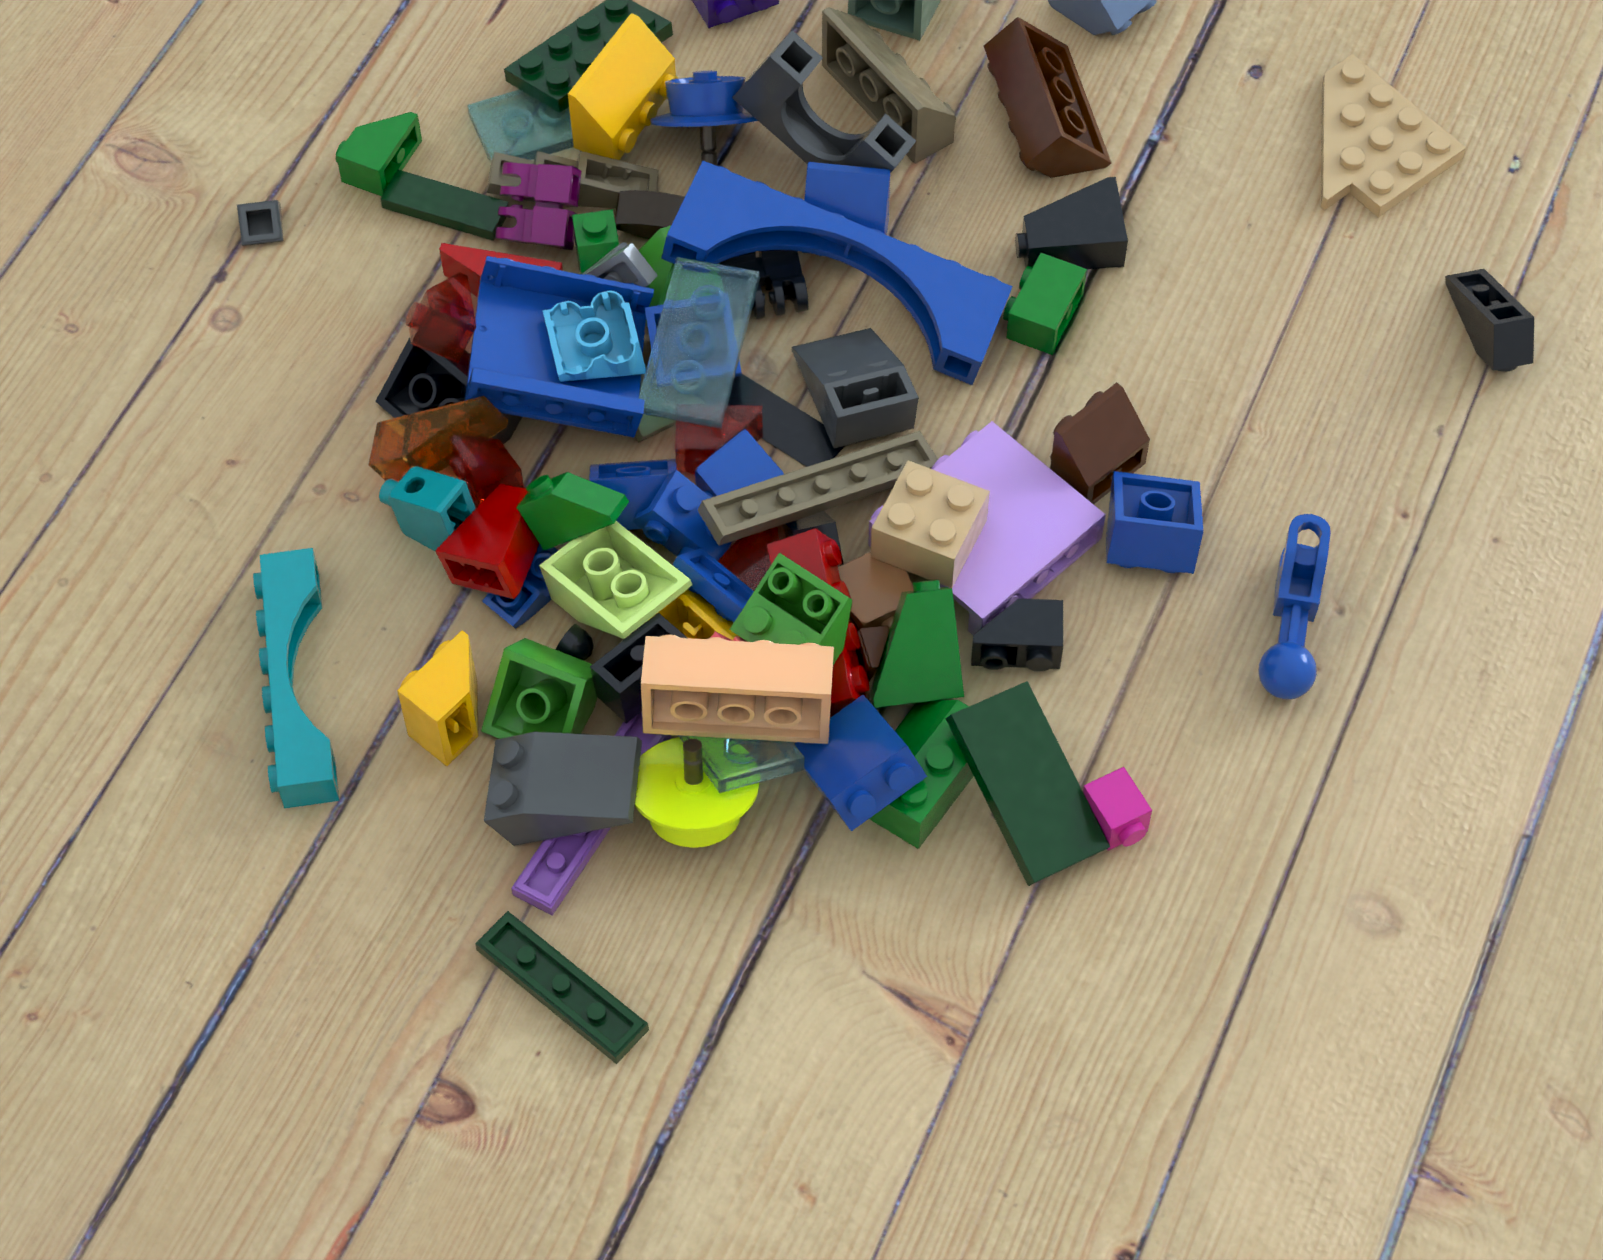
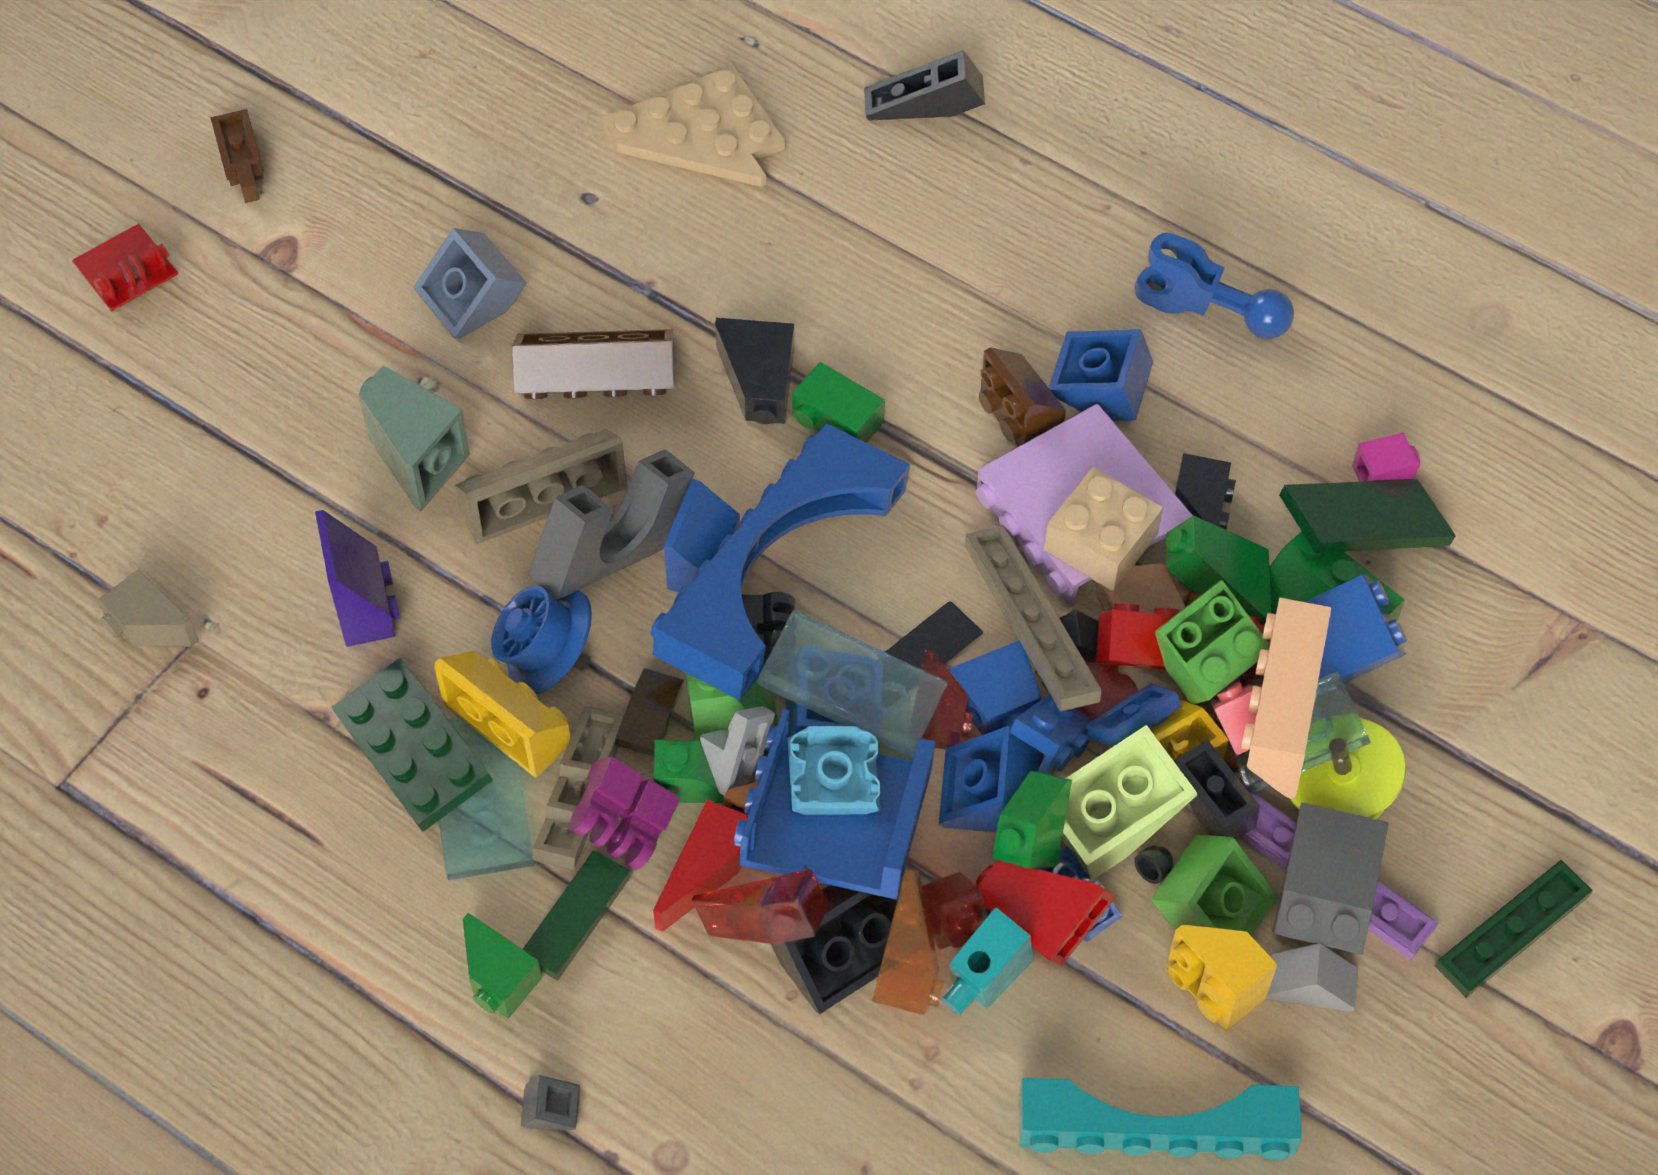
camera: 80 degrees left, 0 degrees up
dark grey slope [792,328,919,448] -> none
none -> light grey slope [1266,943,1357,1012]

